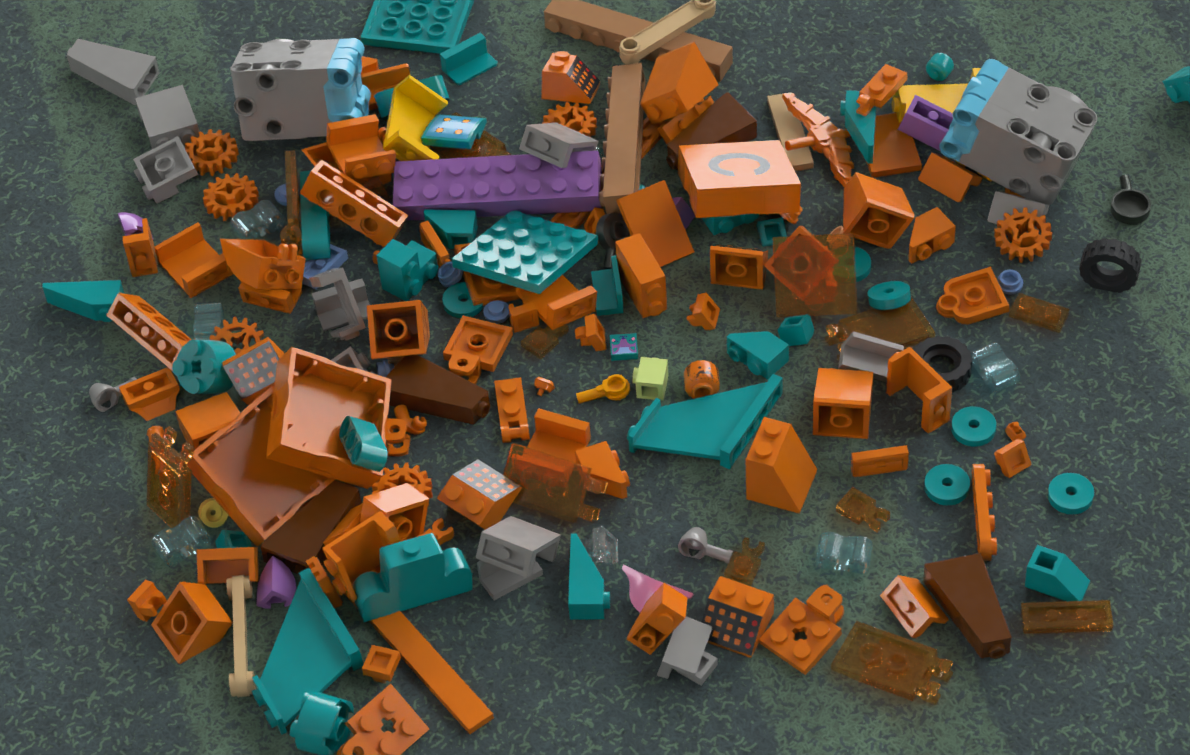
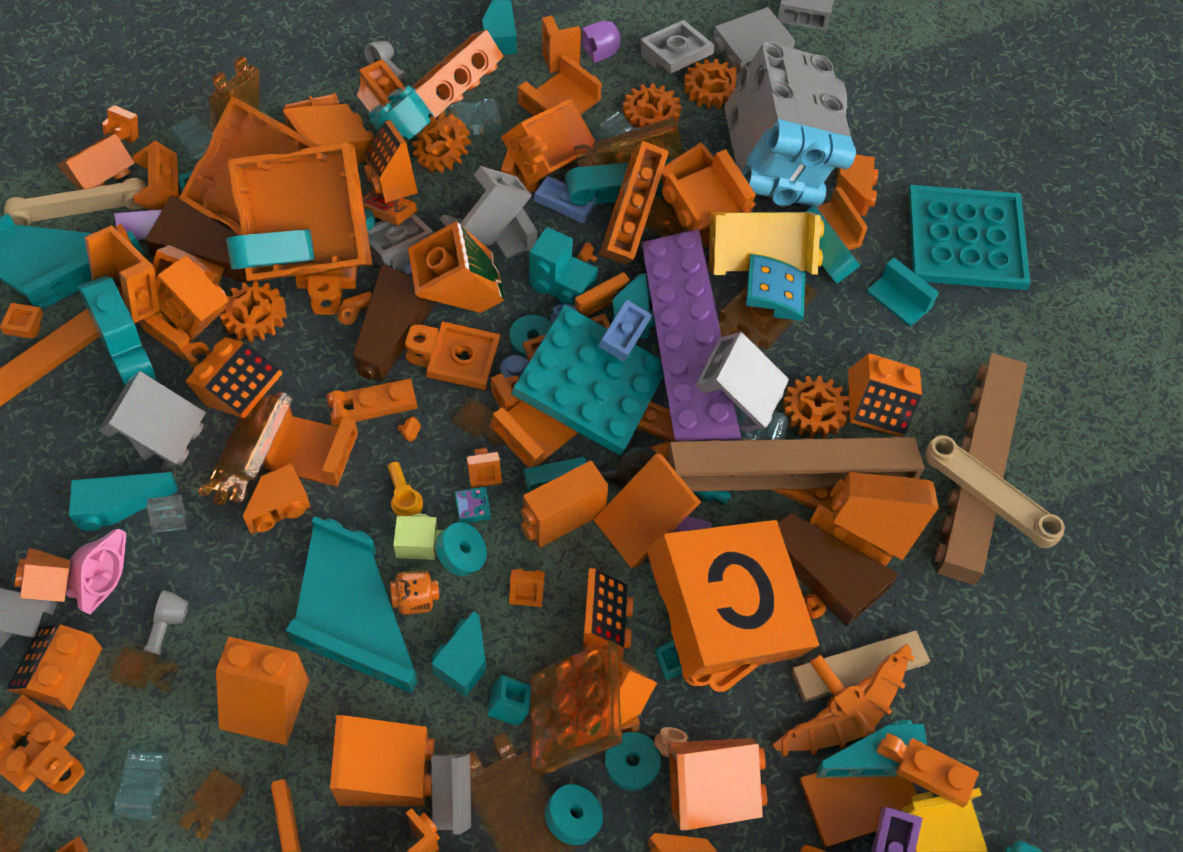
camera: 75 degrees right, 10 degrees up
none -> teal piece [436,522,487,576]
none -> medium blue plate [598,300,652,362]

